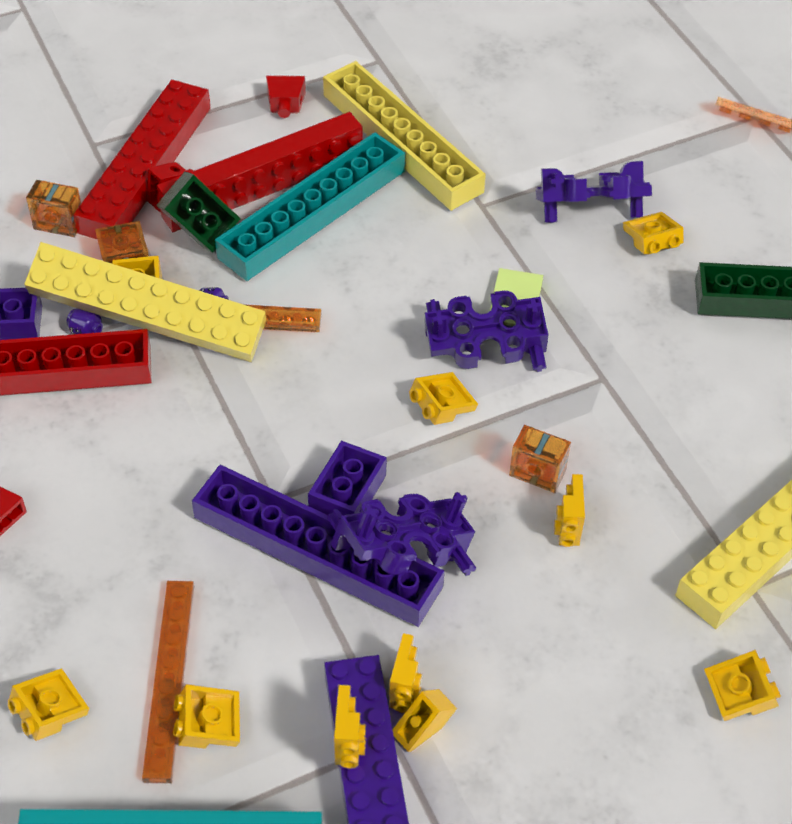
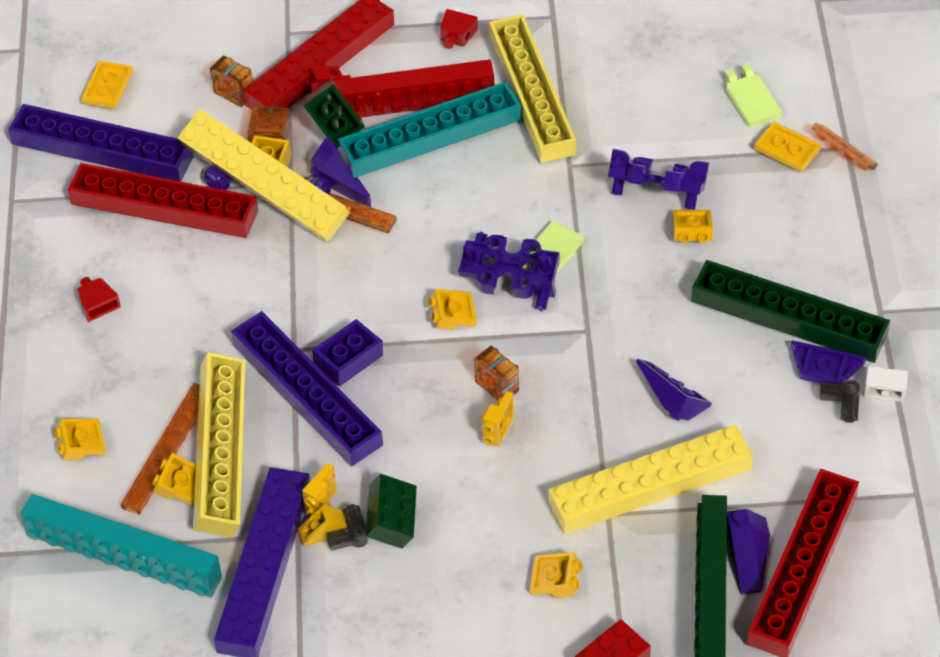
camera: 25 degrees right, 0 degrees up
dark purple gear [327,492,477,576] -> none
yellow plate [334,685,366,768] -> none
none -> light yellow brick [193,352,245,538]
none -> dark purple wedge [310,138,371,209]
none -> clear smoke piece [326,504,368,551]
none -> dark green brick [365,473,417,549]
none -> dark purple wedge [636,359,712,421]
none -> yellowish green tile [725,64,783,128]
none -> yellow plate [754,122,821,172]

